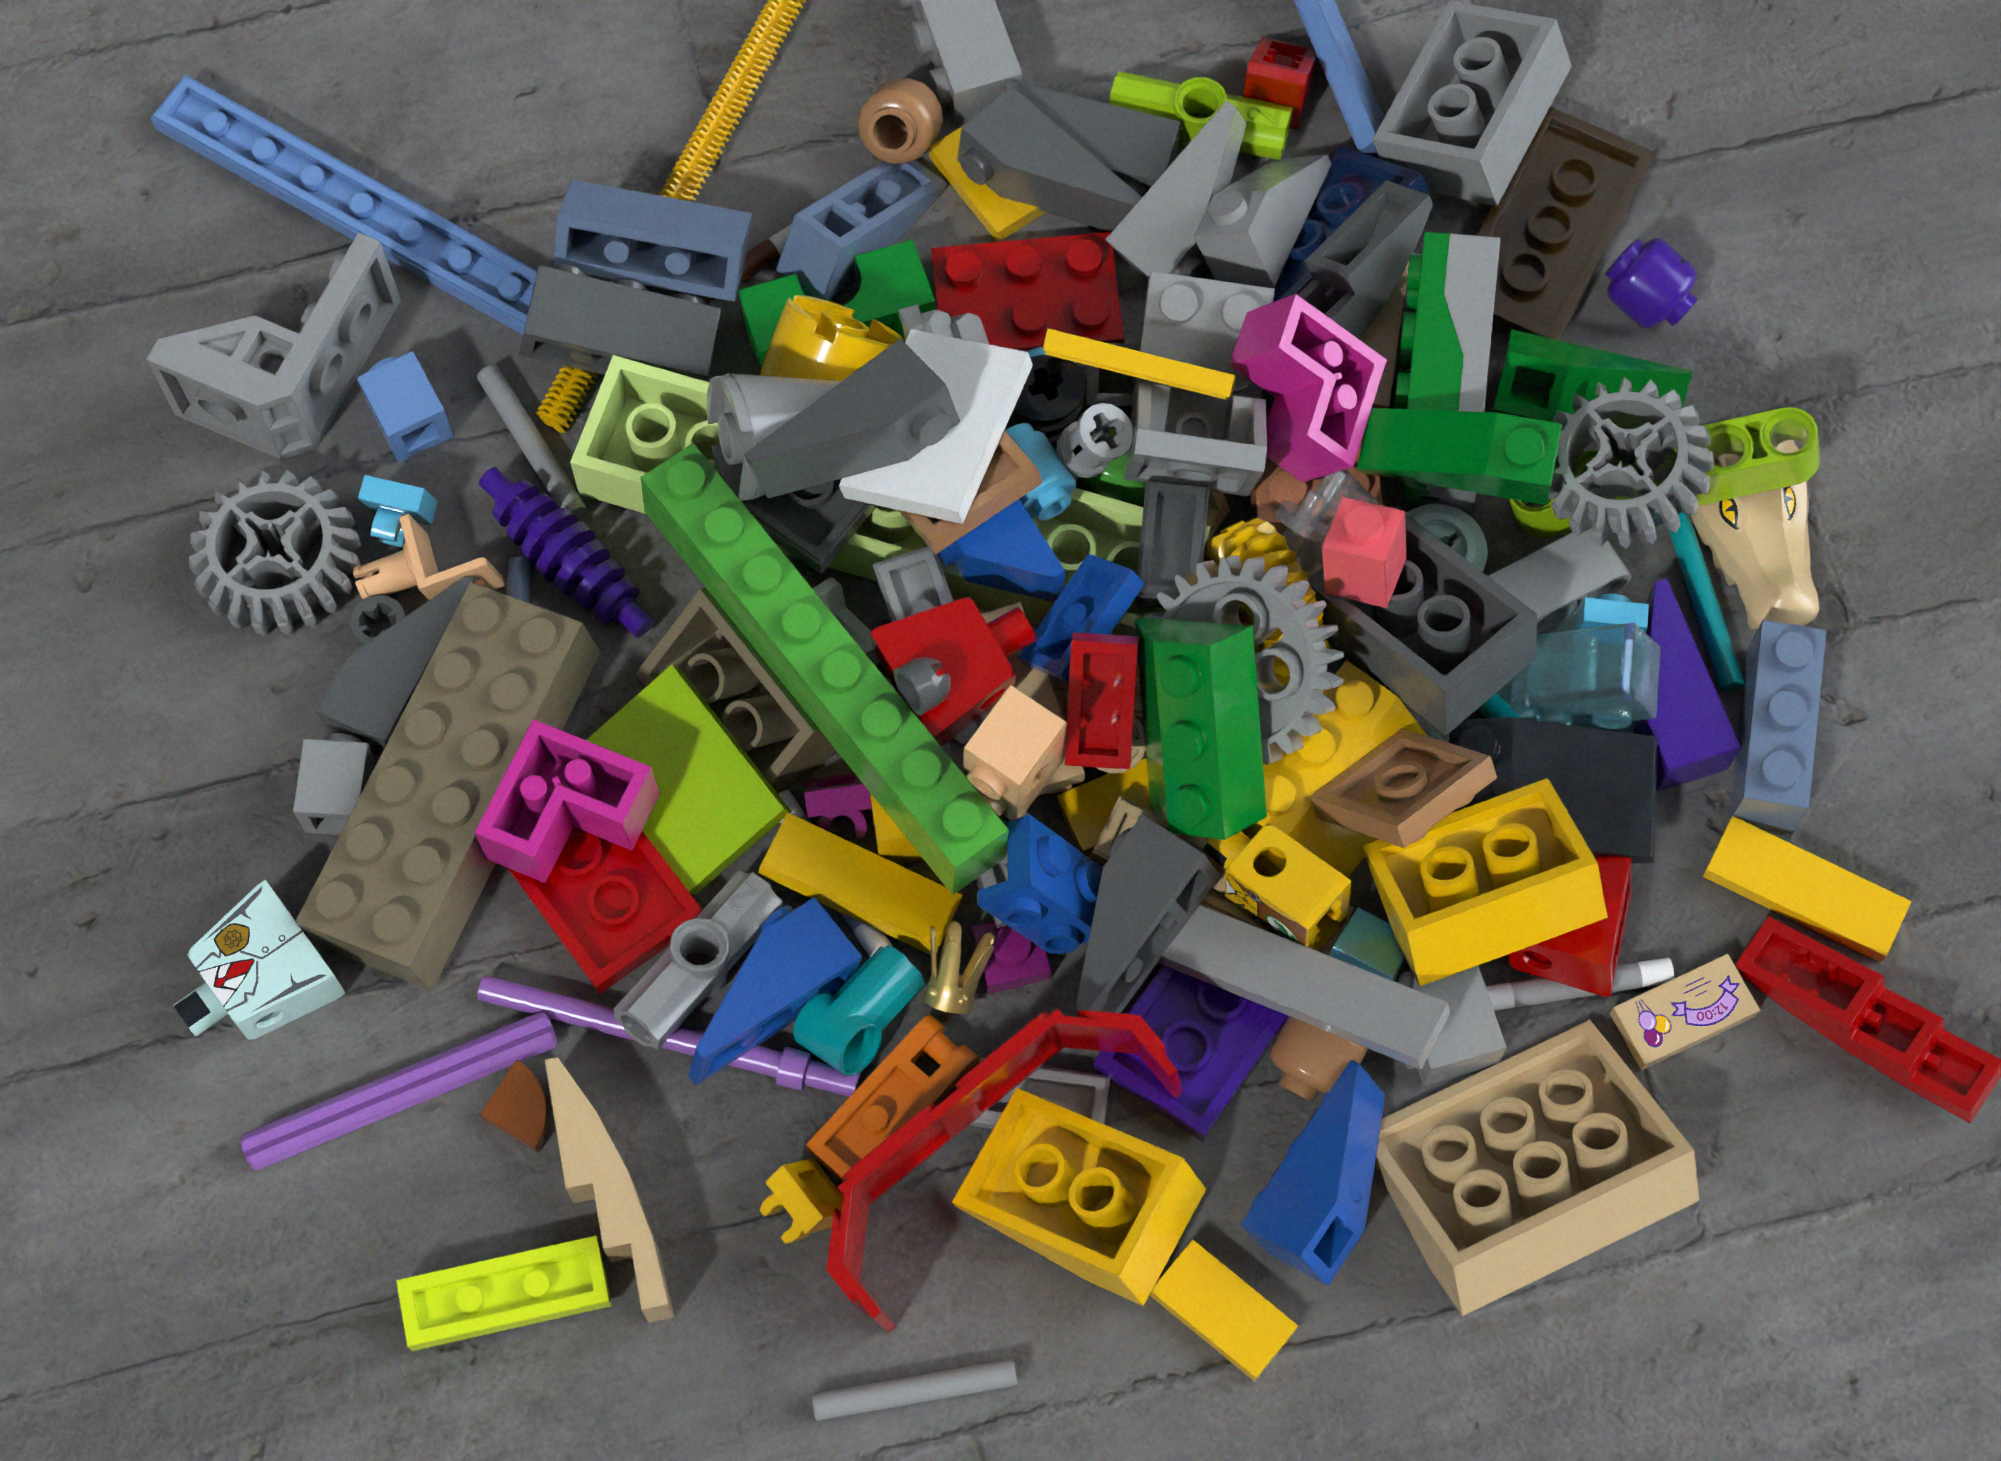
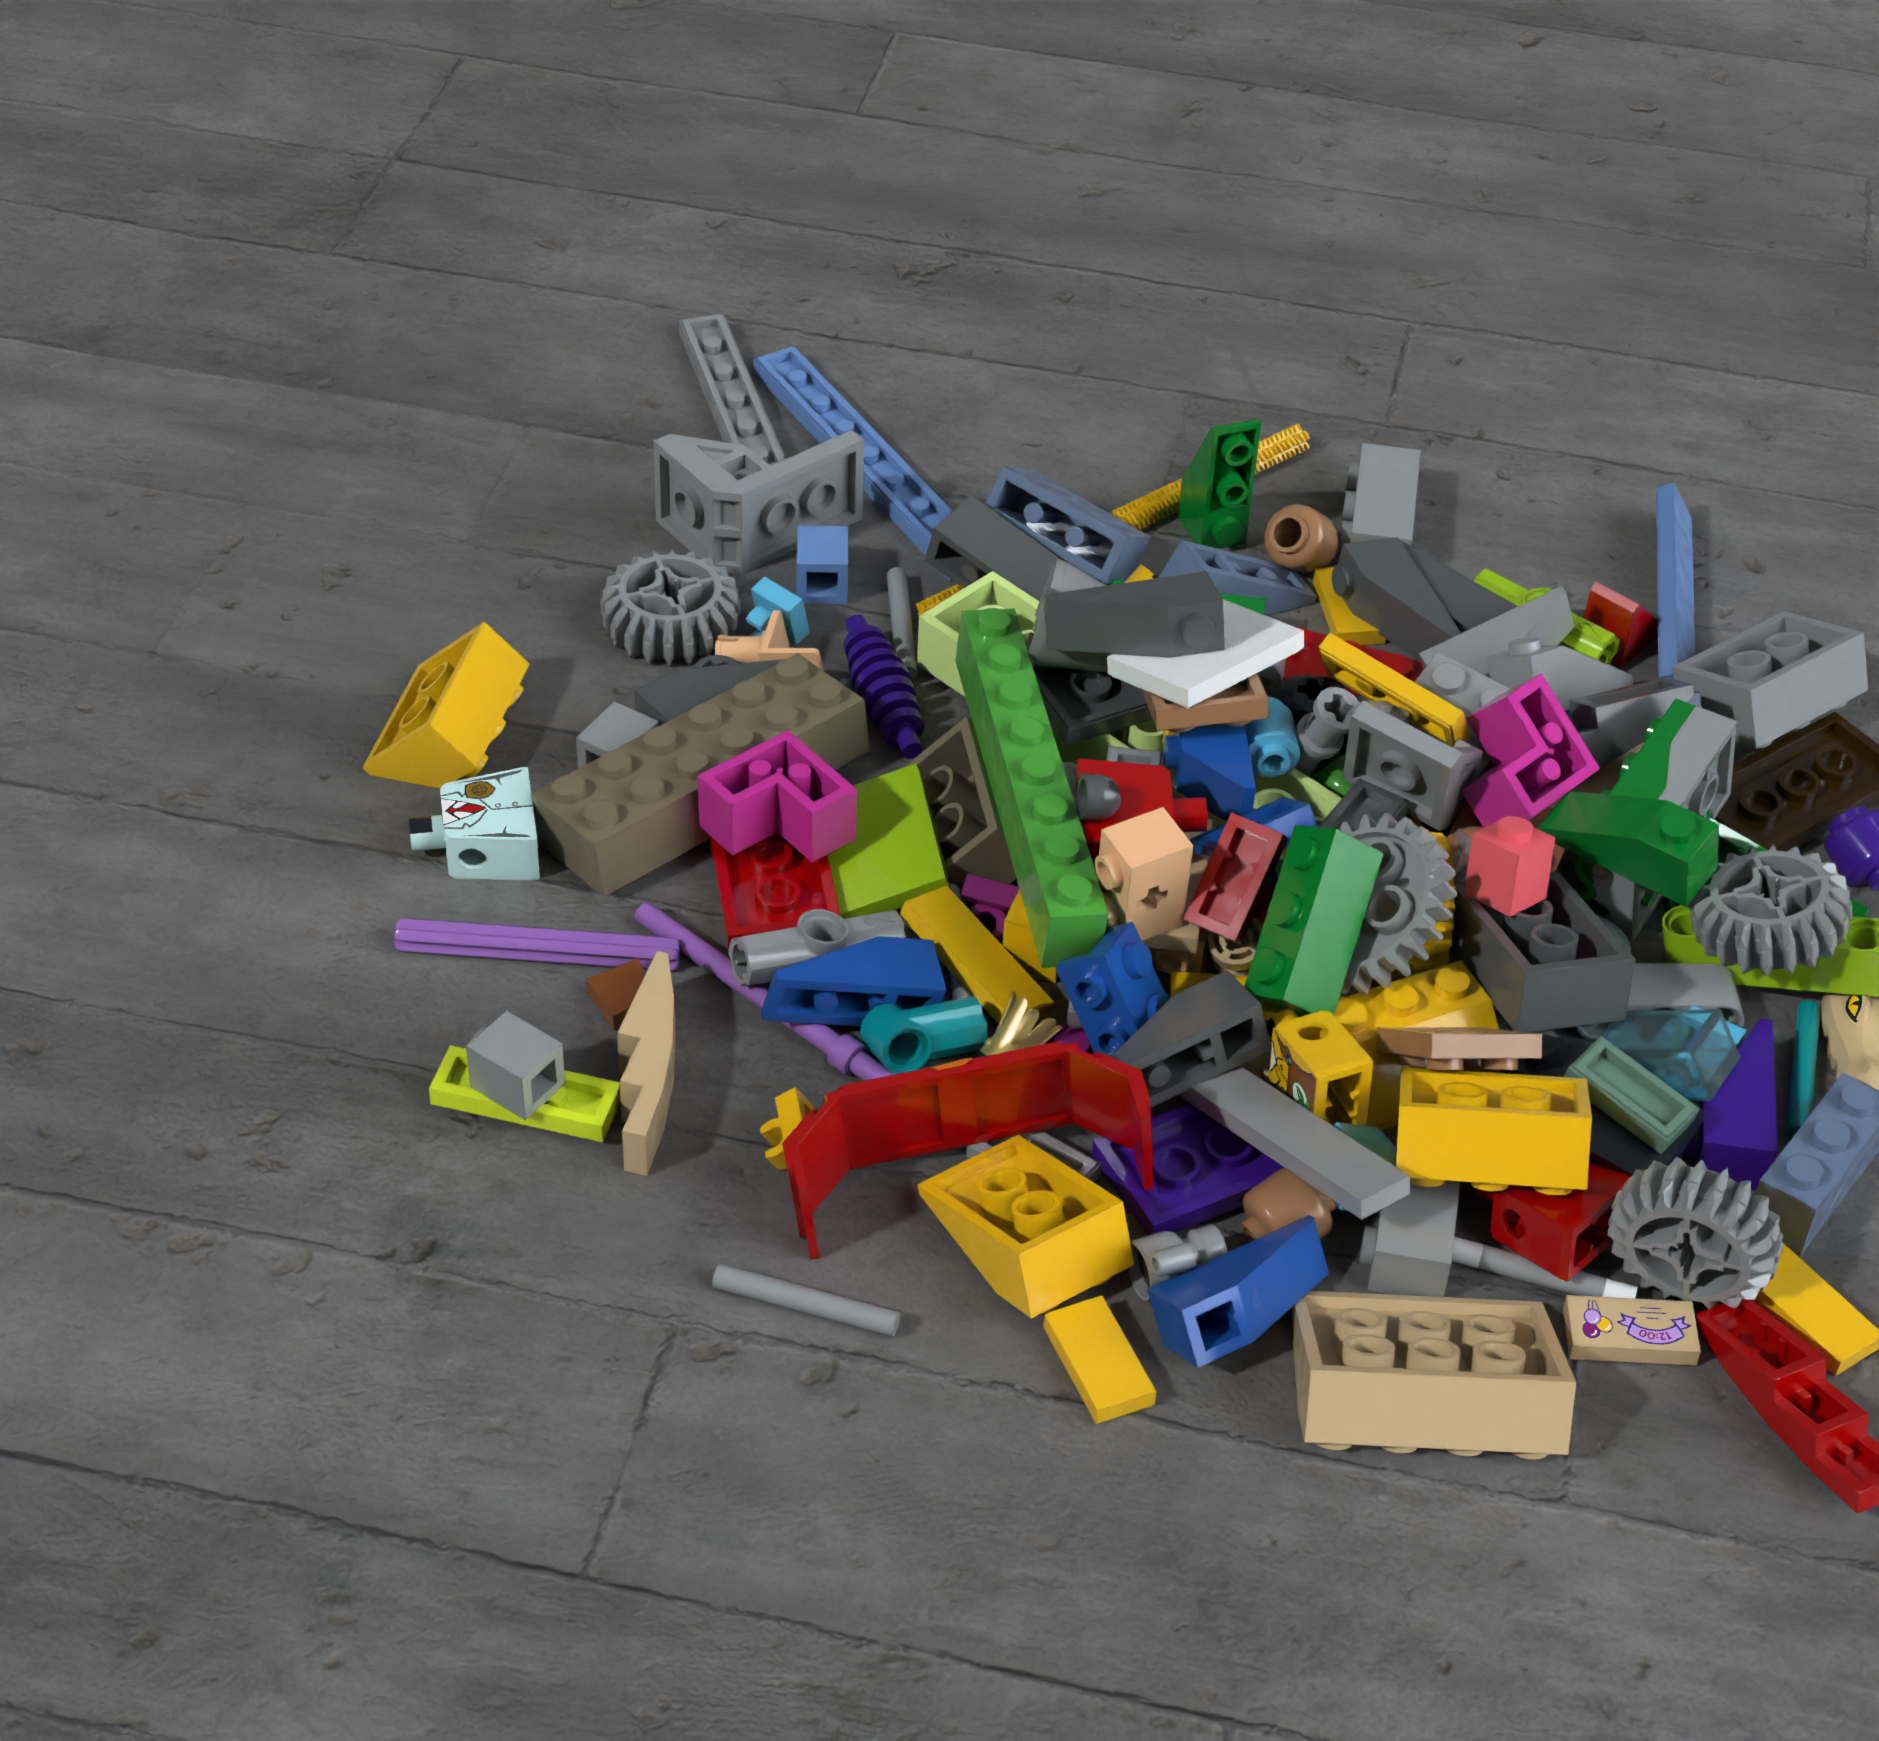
camera: 25 degrees right, 25 degrees down
none -> yellow slope [362,622,530,789]
none -> light grey brick [466,1010,565,1120]
none -> light grey tile [679,314,786,465]
none -> light grey piece [1127,1224,1228,1301]
none -> green slope [1178,419,1261,549]
none -> sand green tile [1564,1036,1700,1155]
none -> light grey gear [1607,1157,1784,1309]

